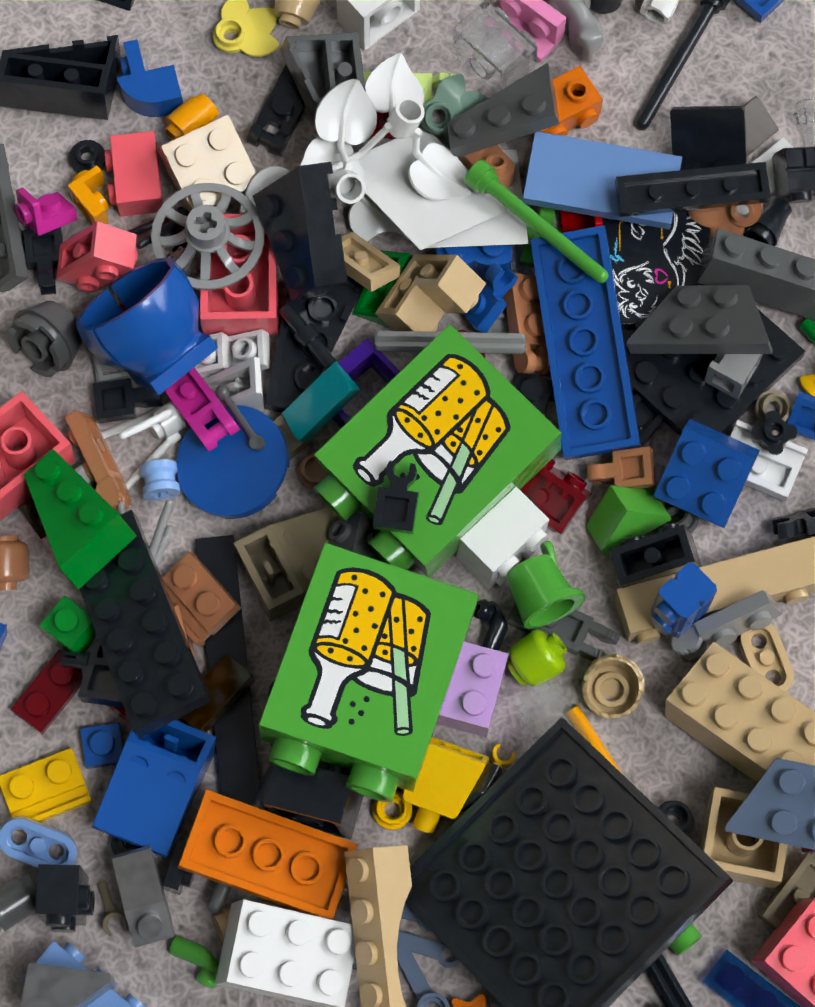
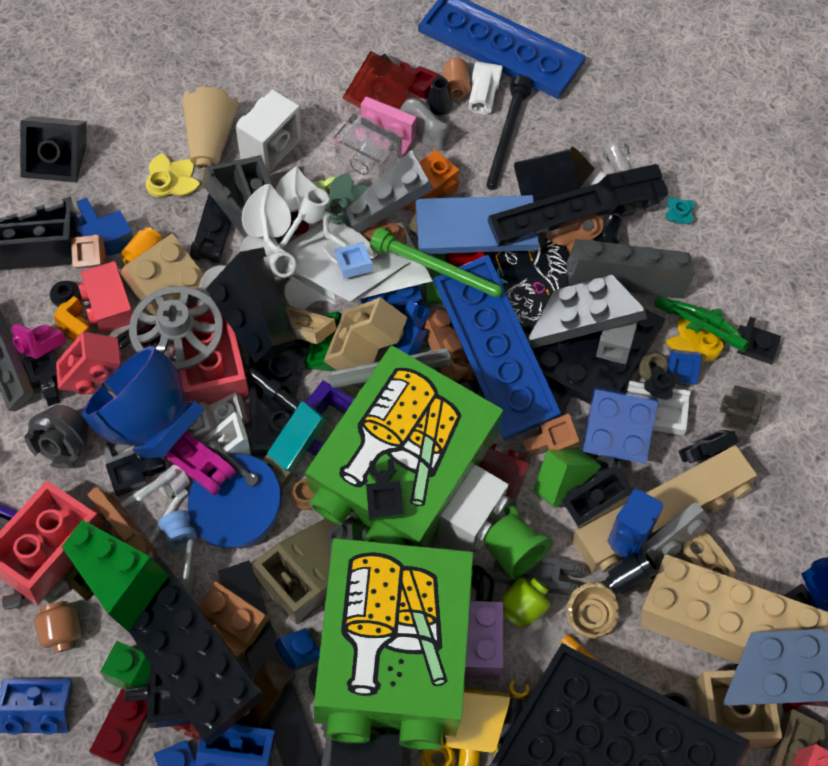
camera: 15 degrees left, 10 degrees down
none -> tile [71,235,107,269]
none -> blue plate [275,628,320,672]
none -> light blue plate [334,242,373,279]
none -> black brick [606,550,658,597]

